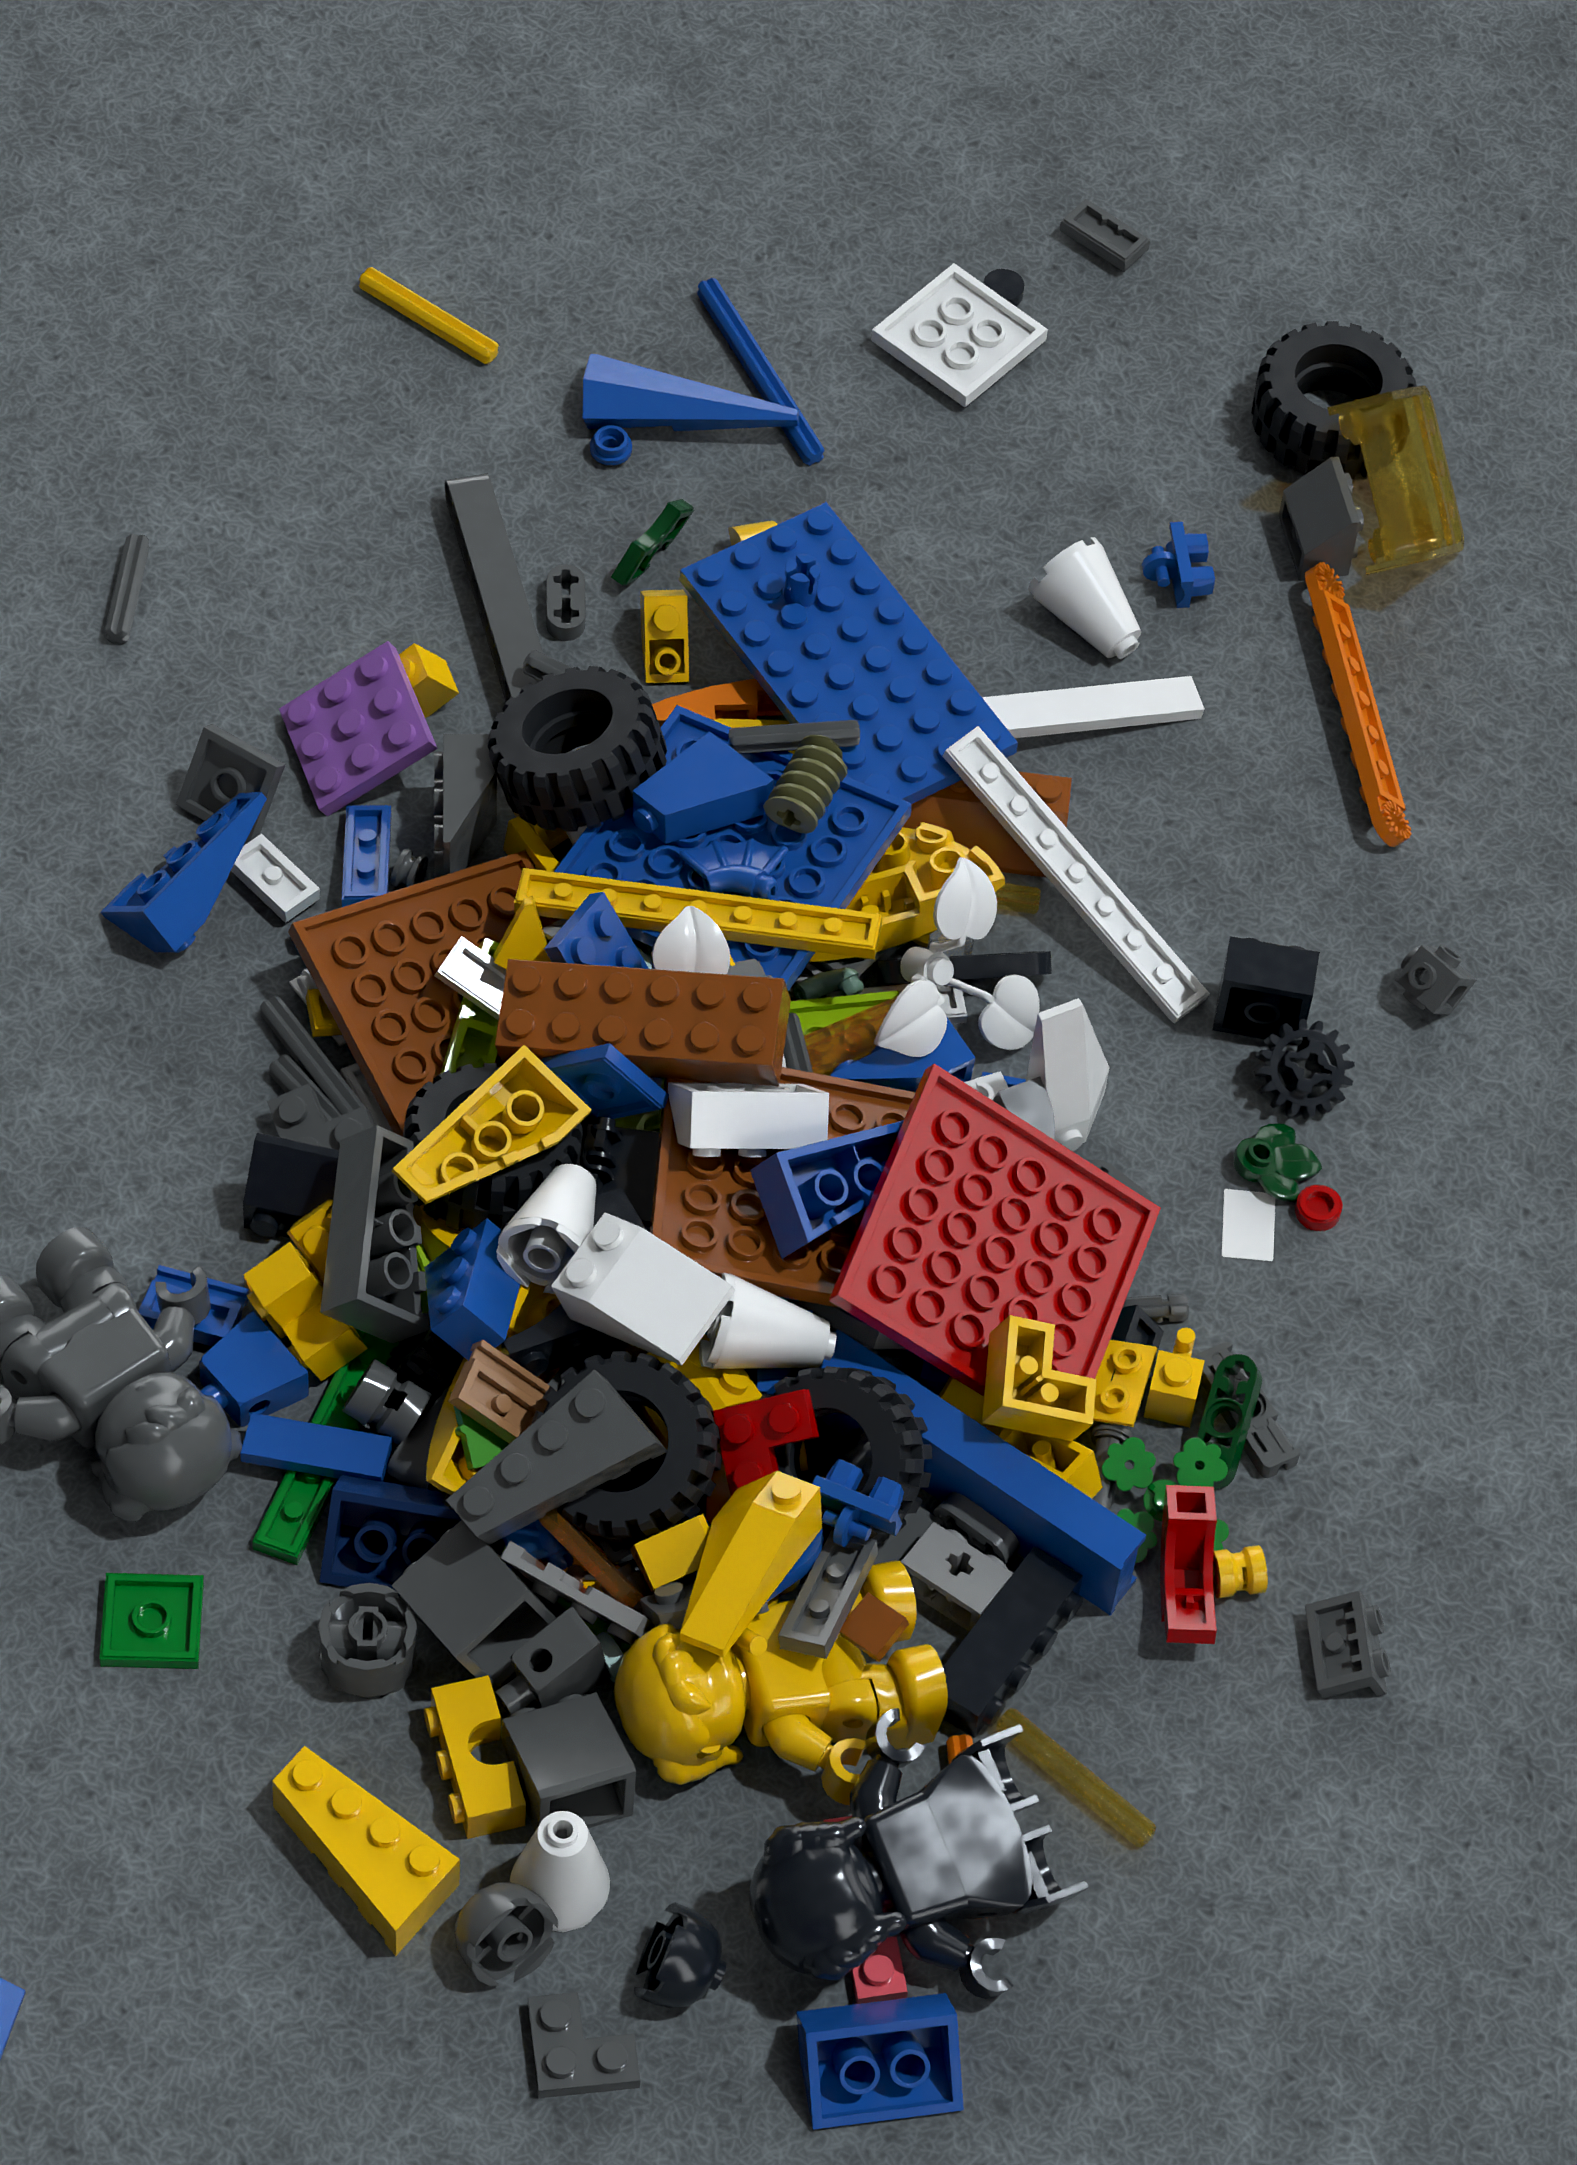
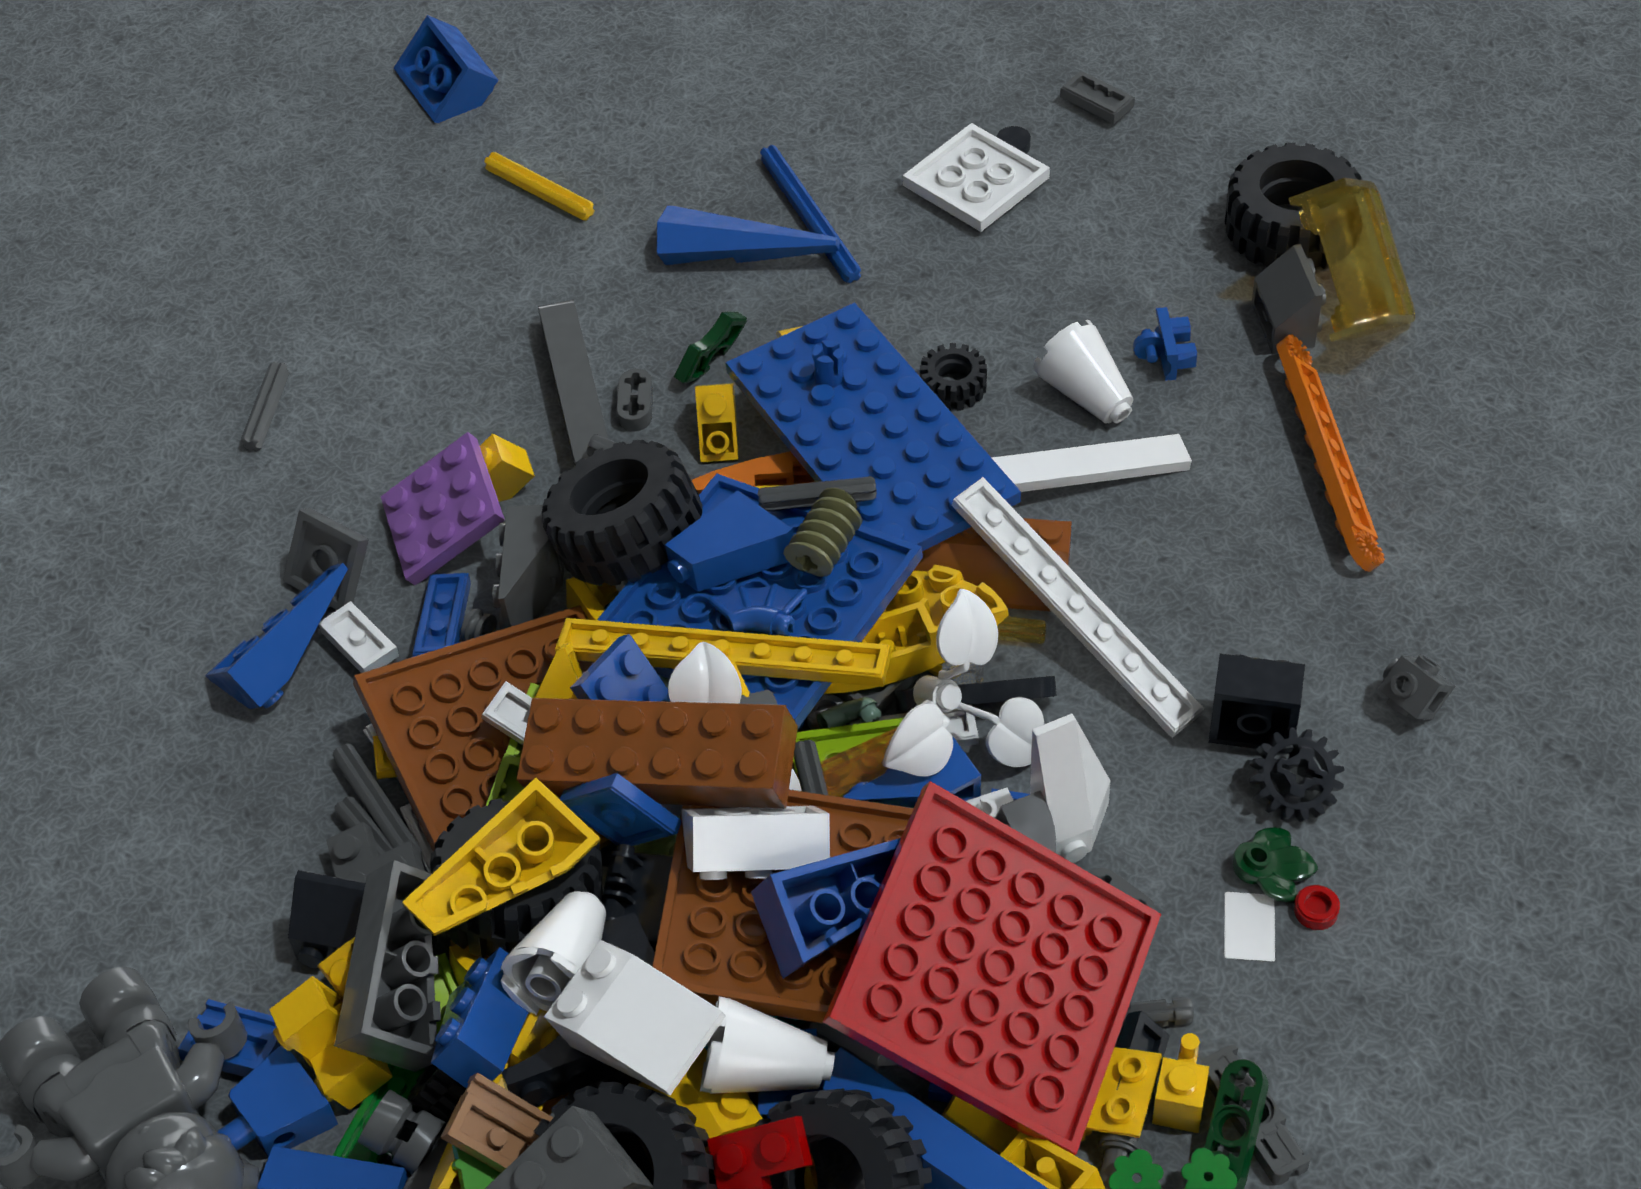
camera: 10 degrees right, 5 degrees down
blue plate [590,425,632,465] -> none
yellow brick [982,1315,1096,1441] -> none
none -> blue slope [394,15,498,123]
none -> black tyre [920,343,987,411]

